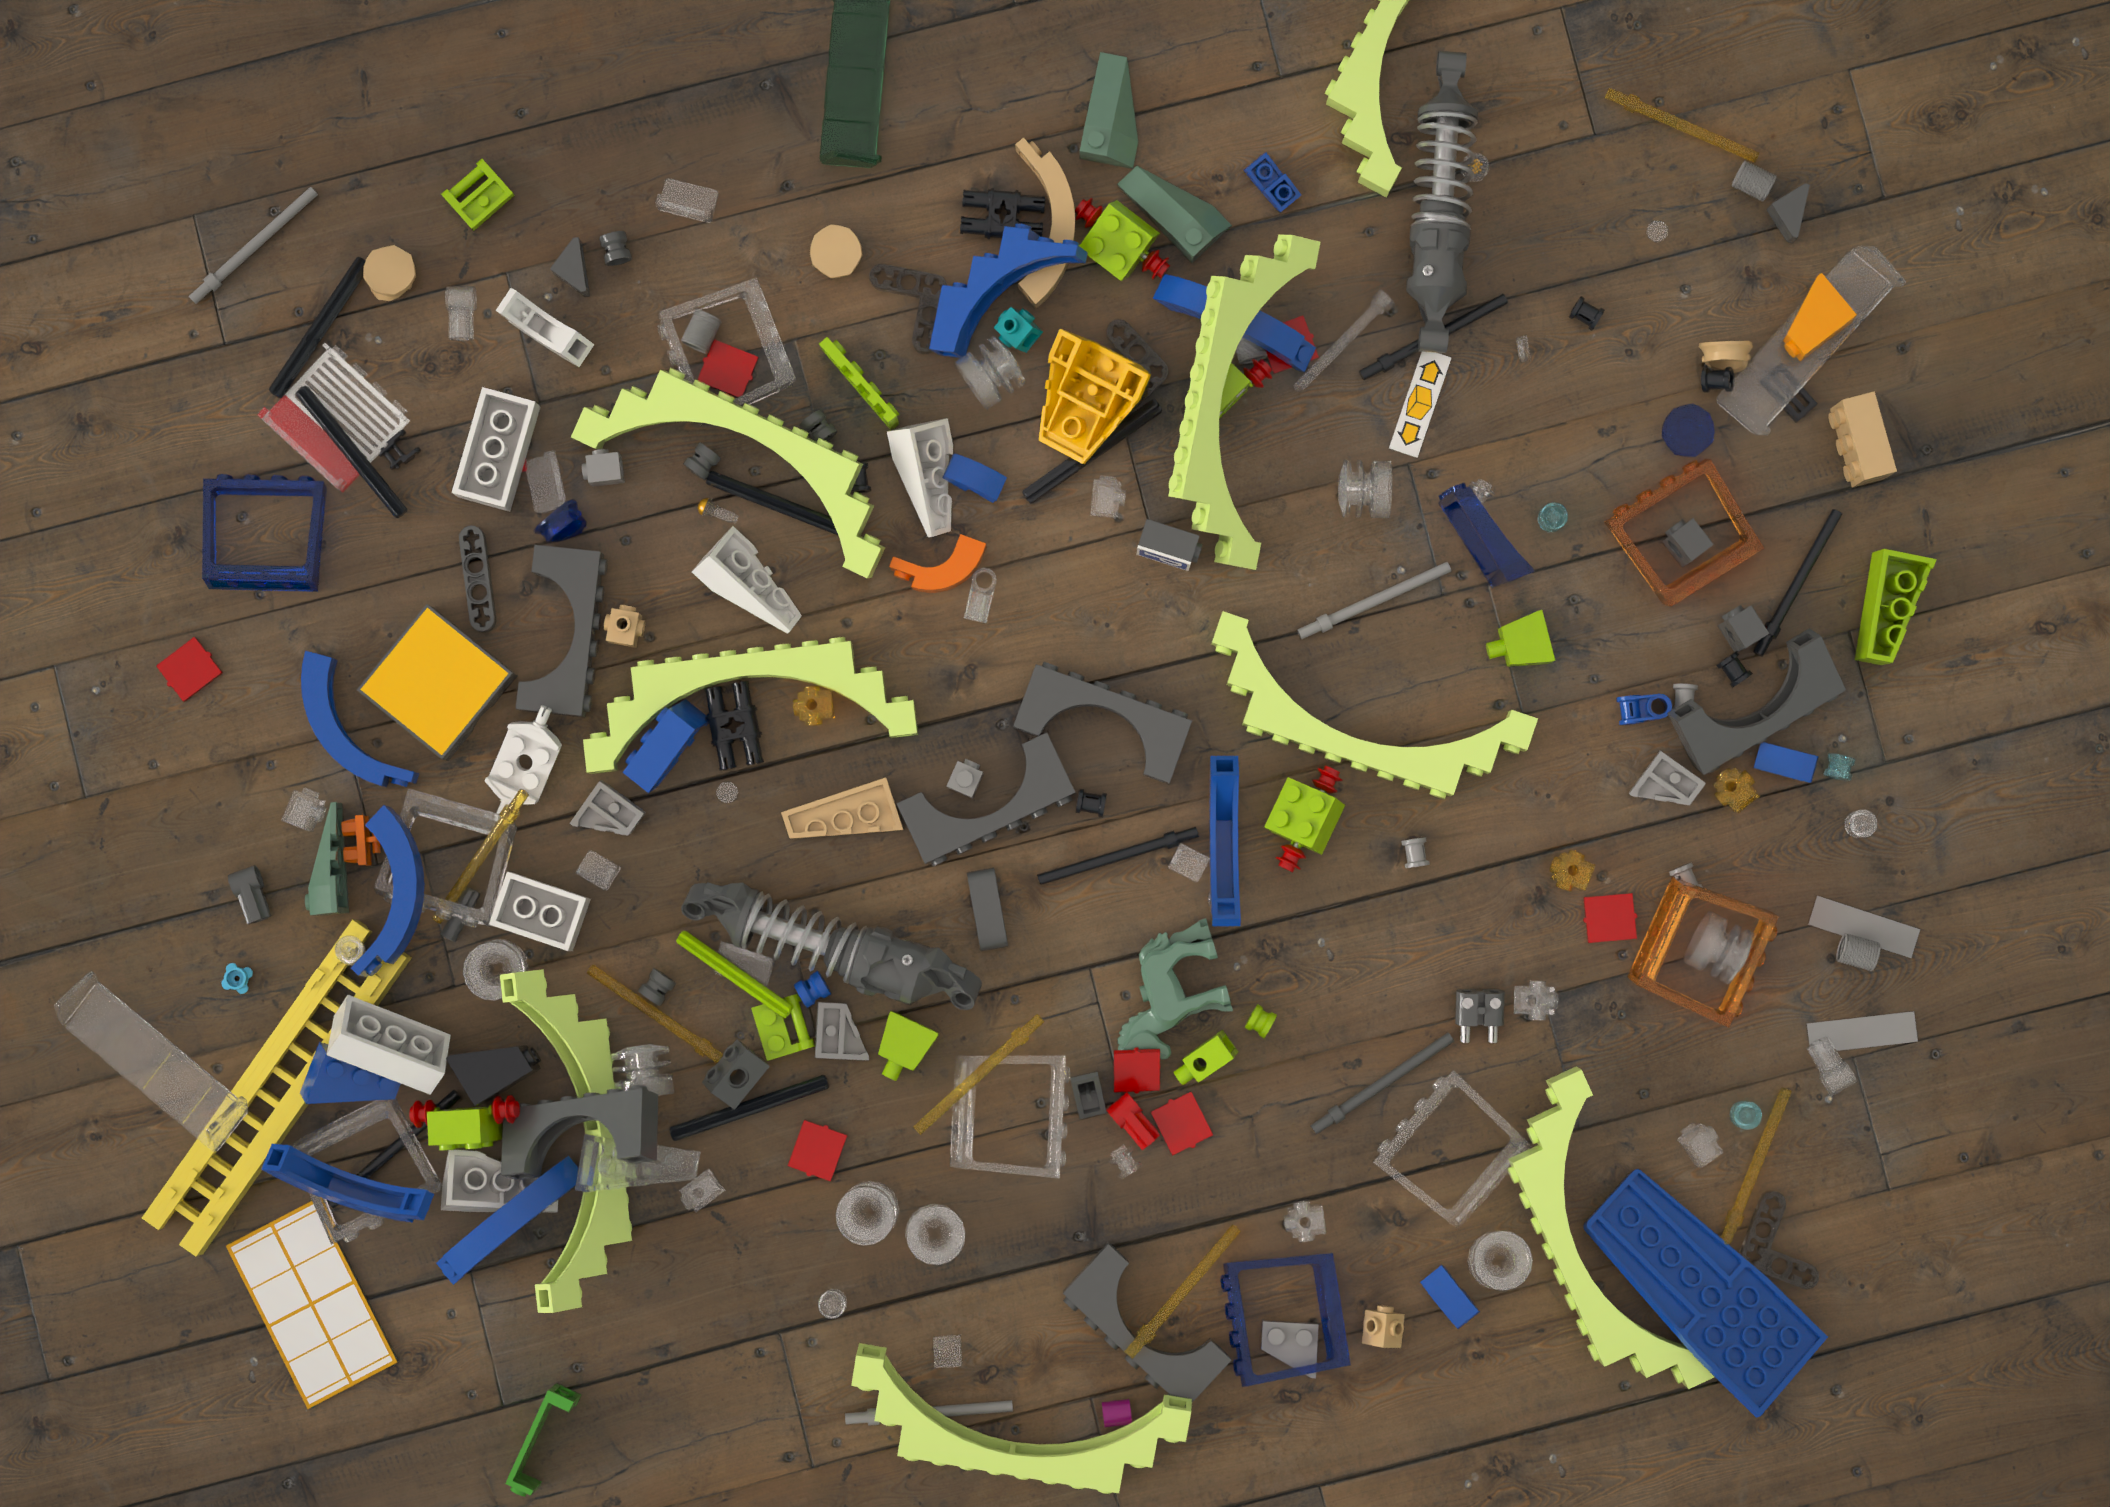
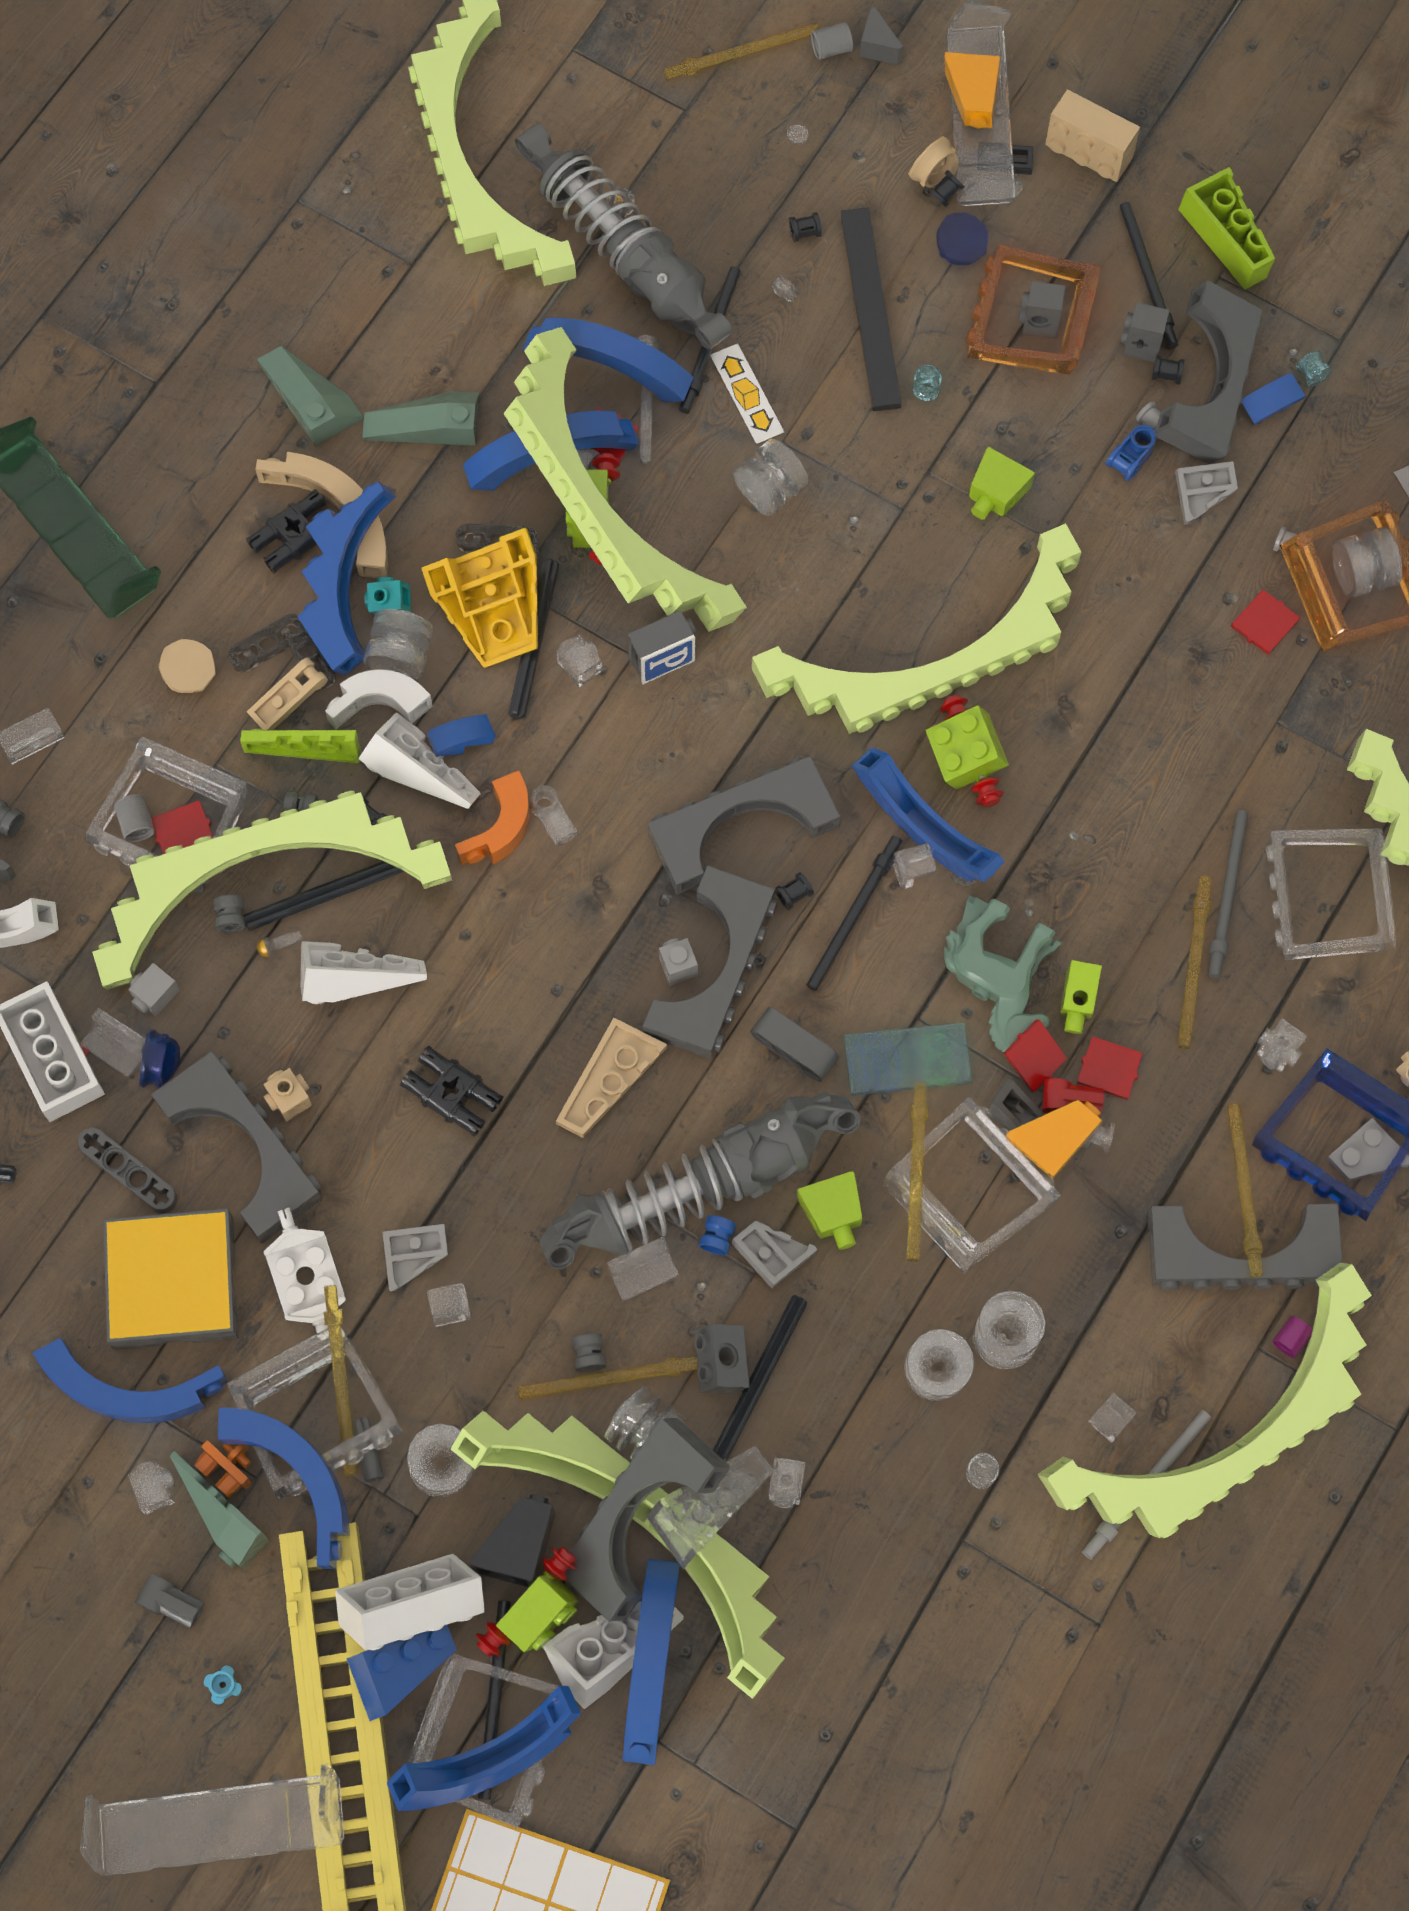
camera: 50 degrees left, 15 degrees down
clear wheel [335,936,366,966] -> none
white brick [489,872,591,951] -> none
bright green panel [505,1383,582,1497] -> none
yellowish green arch [583,637,918,774] -> none
blue wedge [623,699,709,793] -> none
lime axle [676,931,793,1018] -> none
clear piece [716,782,738,803] -> none
lime plate [751,994,815,1061] -> none
red piece [788,1120,847,1181] -> none
clear yellow brick [793,686,834,726] -> none
lime brick [1075,198,1171,281] -> none
blue slope [1244,152,1301,212] -> none
lime wheel [1244,1004,1277,1038] -> none
light grey bar [1297,562,1451,639] -> none
light grey bush [1401,837,1430,868] -> none
clear blue windscreen [1438,483,1534,588] -> none
dark grey piece [1455,989,1505,1043] -> none
clear wheel [1461,479,1495,514] -> none
clear brick [1514,981,1559,1020] -> none
clear yellow brick [1549,850,1595,892] -> none
clear yellow brick [1713,768,1760,813] -> none
clear wheel [1845,810,1877,838] -> none
none -> tan plate [246,657,328,730]
none -> white arch [325,670,433,729]
none -> blue arch [522,318,694,402]
none -> black tile [841,207,901,411]
none -> clear light blue tile [844,1023,972,1096]
none -> light orange slope [1006,1100,1102,1179]
none -> clear yellow bar [1178,875,1212,1049]

